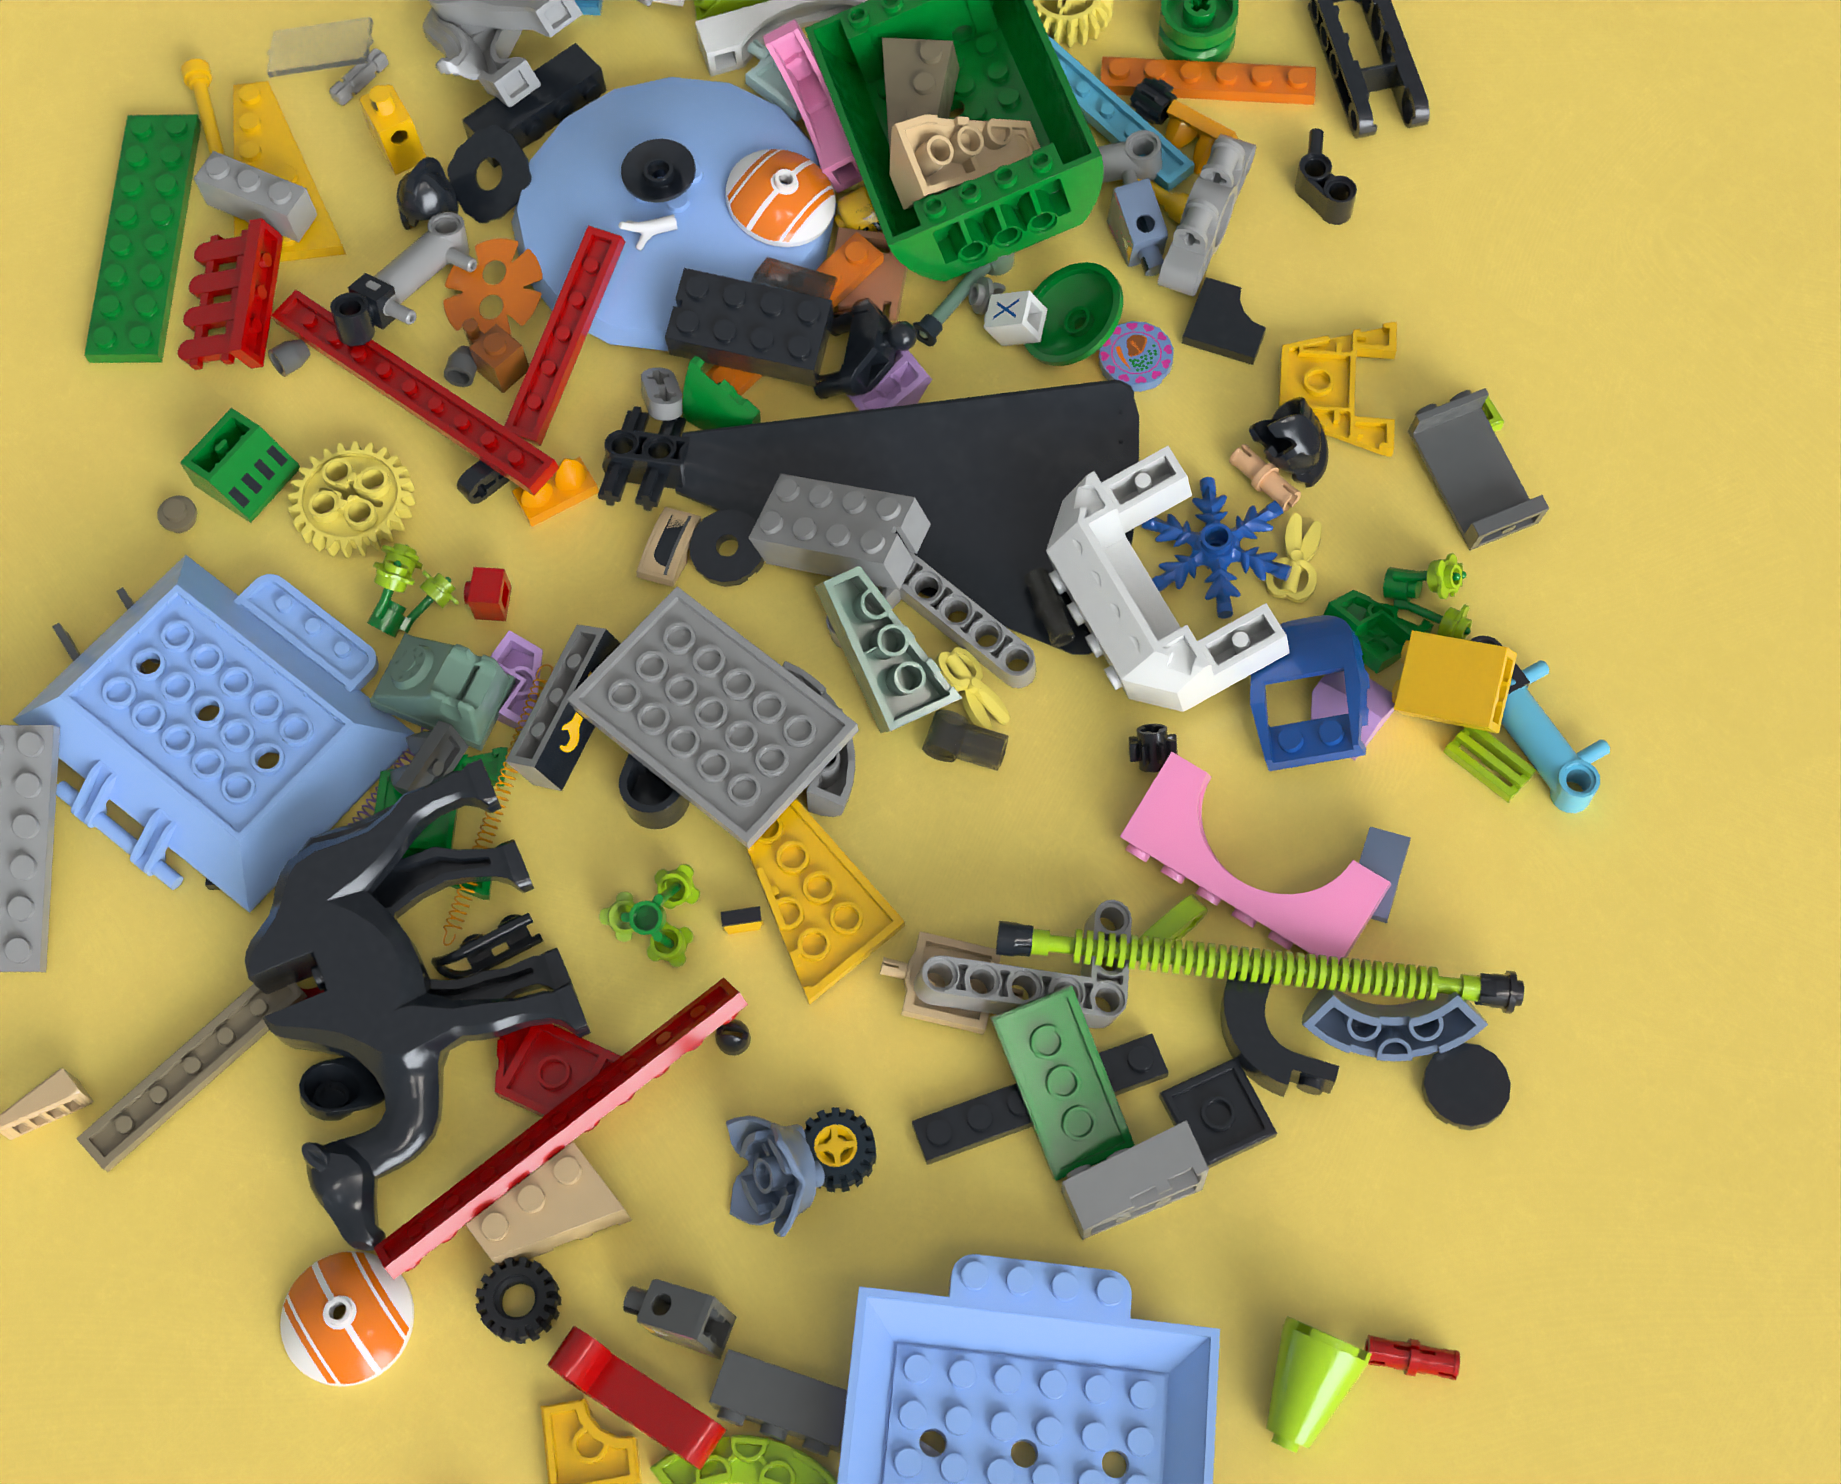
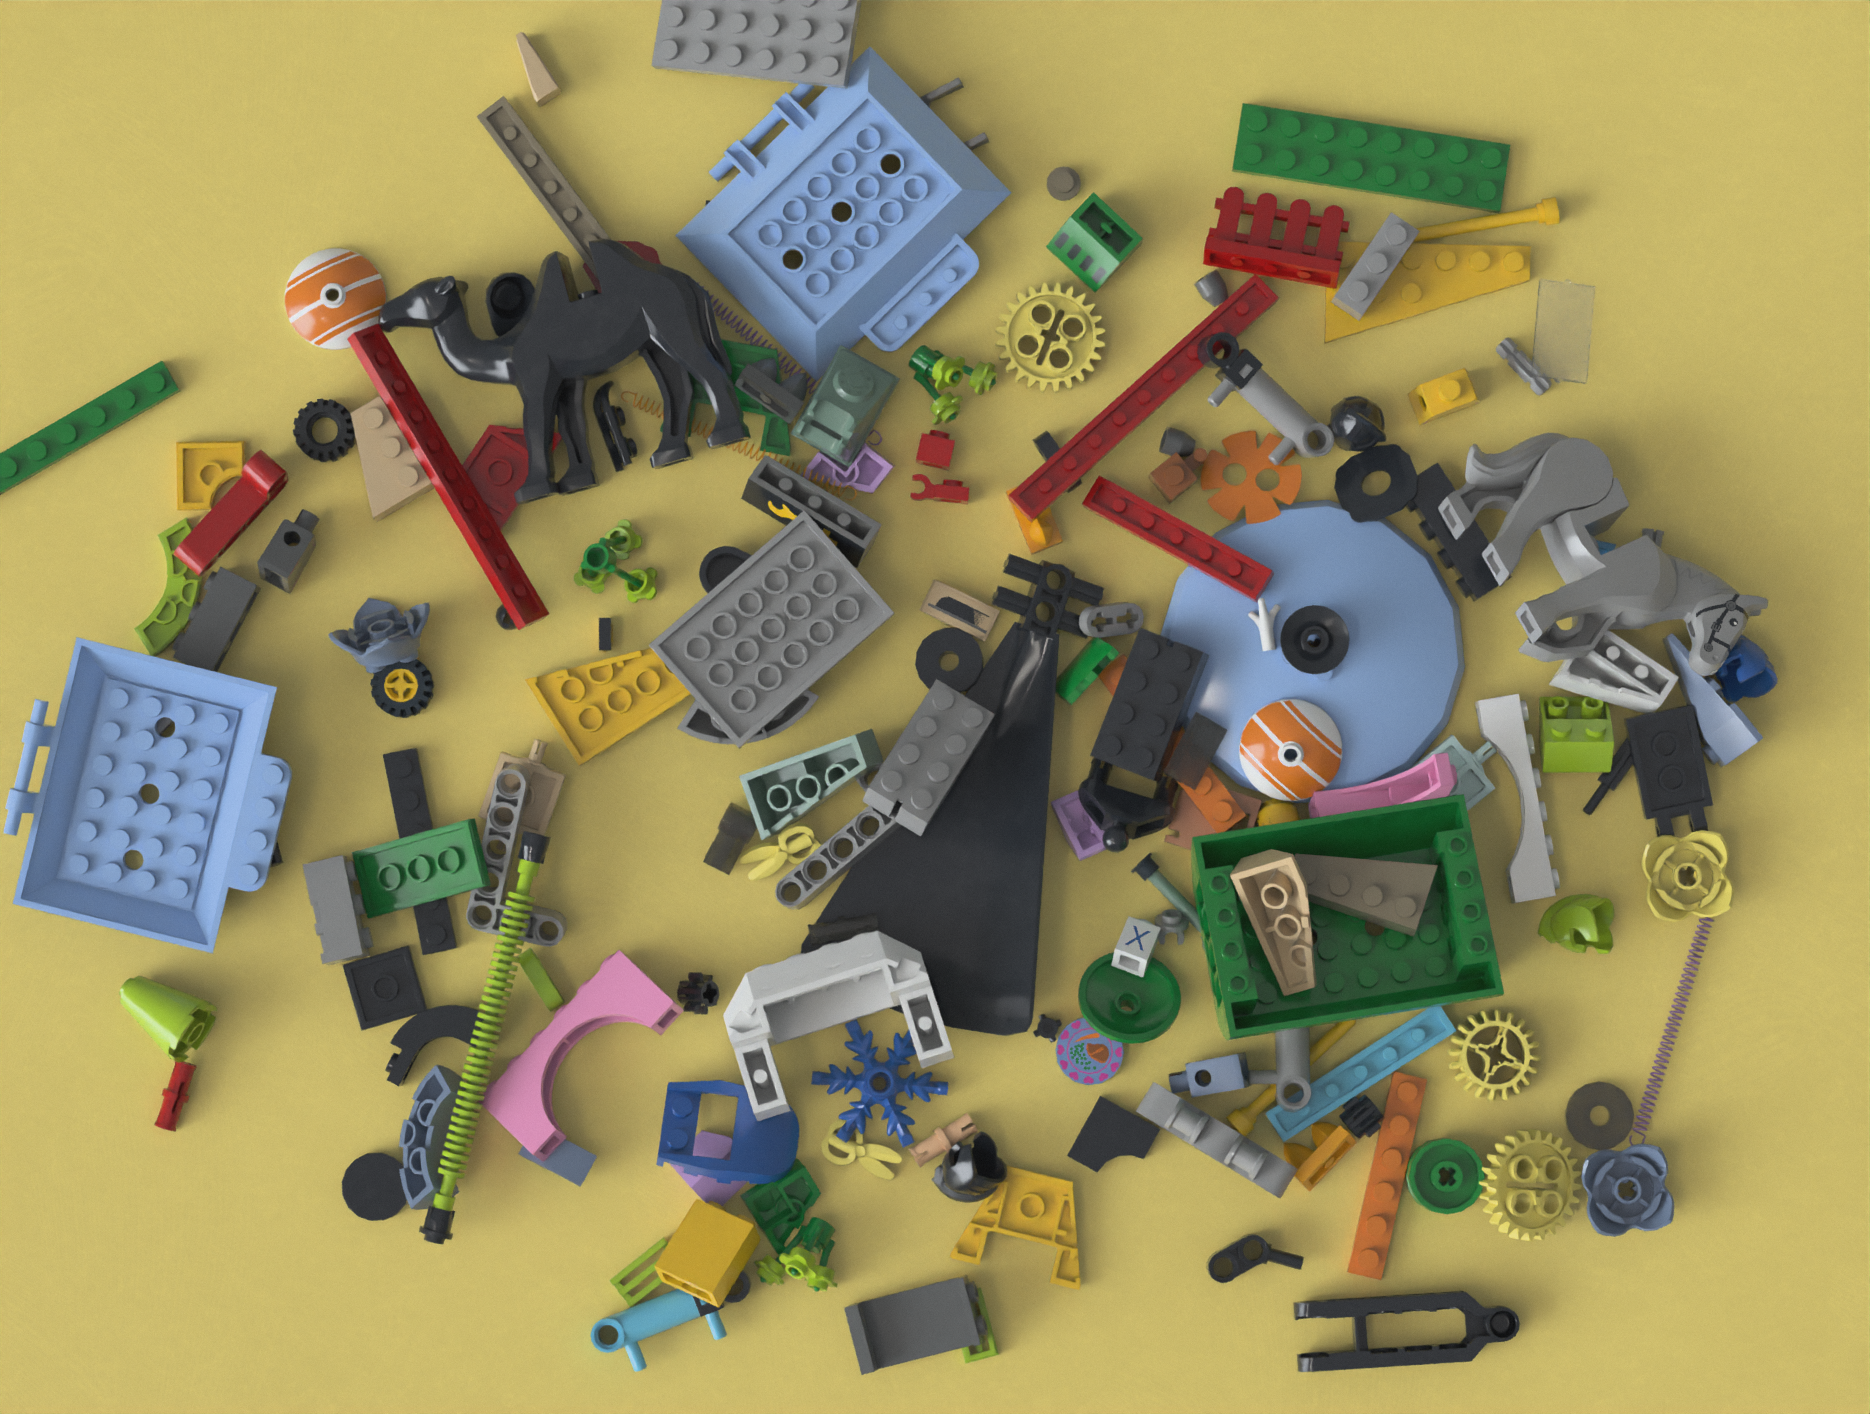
camera: 95 degrees right, 20 degrees up
none -> red plate [910,474,969,505]

